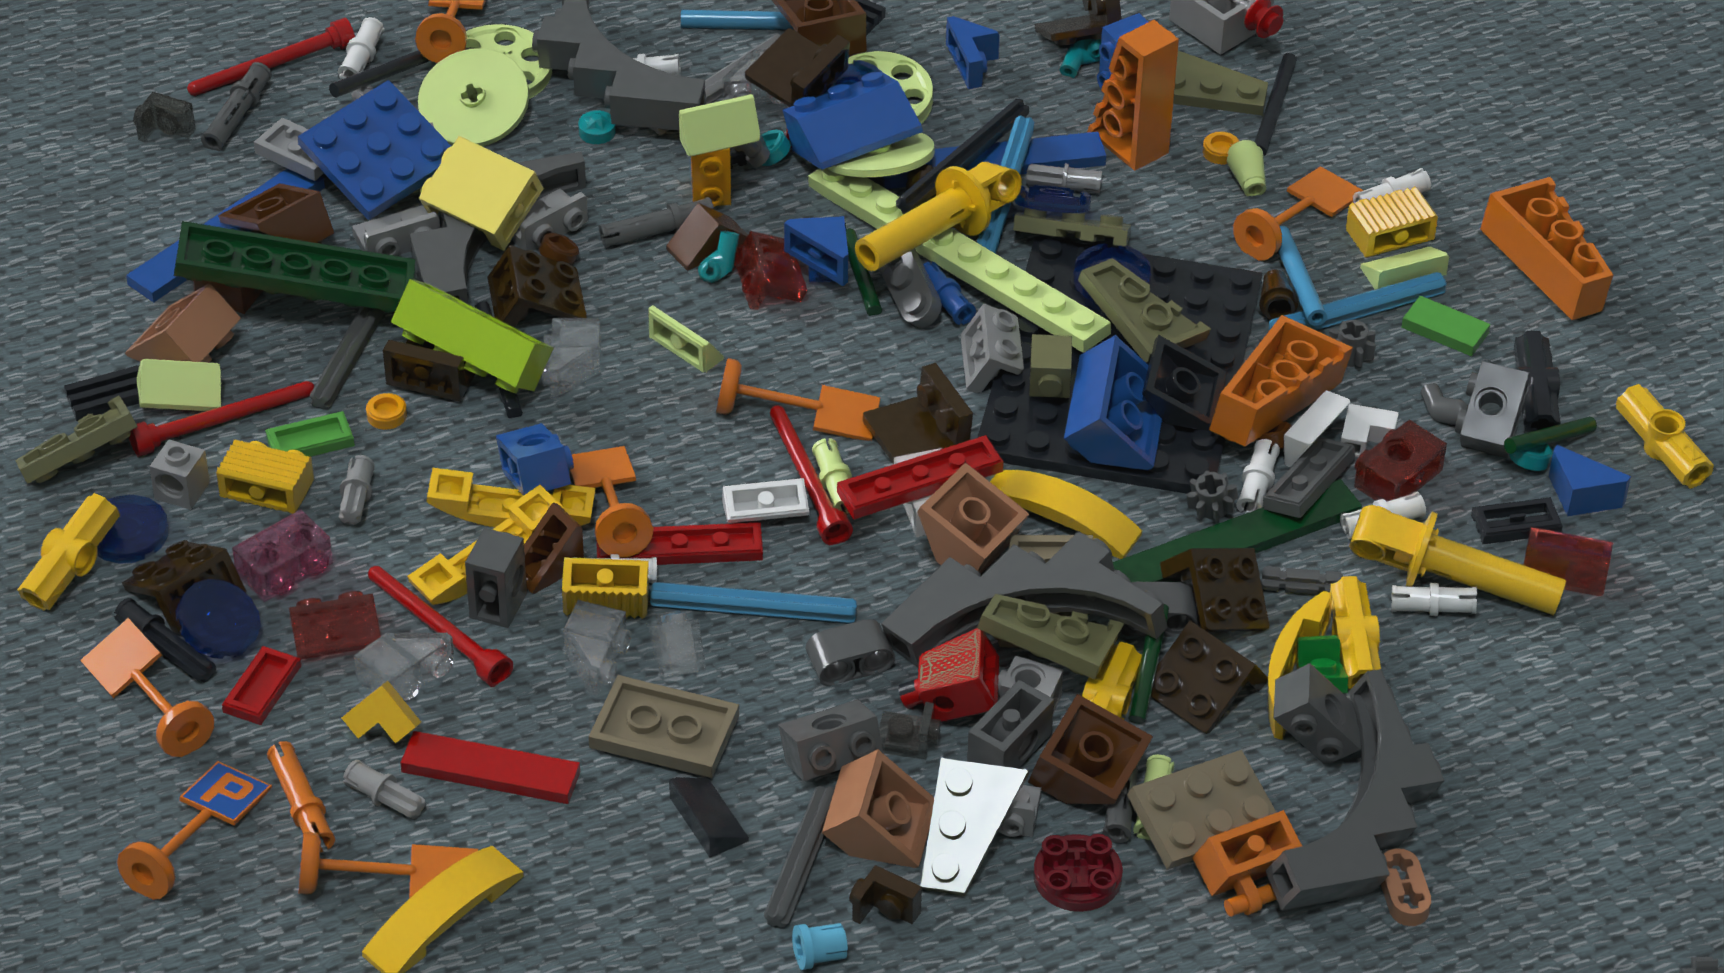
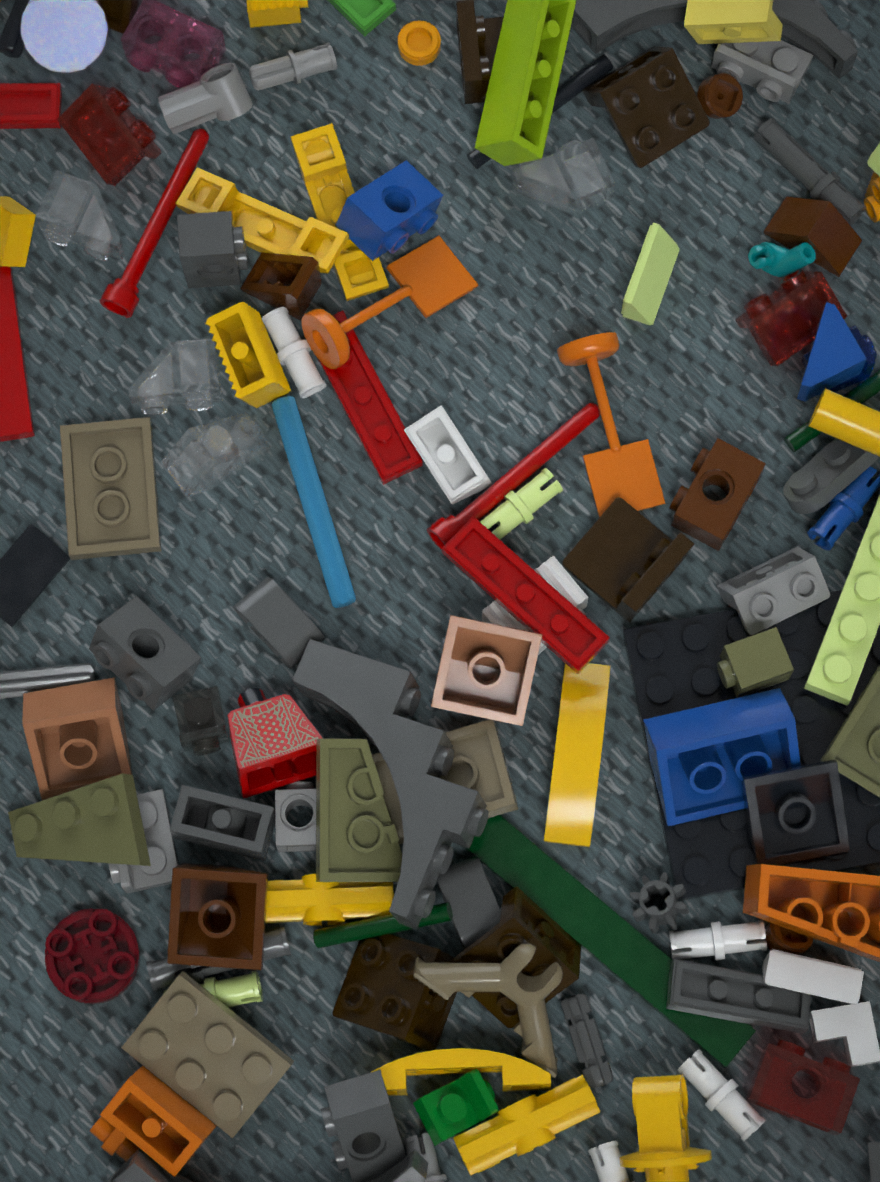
camera: 70 degrees right, 30 degrees up
none -> light grey piece [158,63,253,135]
none -> dark tan piece [414,943,563,1078]
none -> reddish brown brick [669,438,766,551]

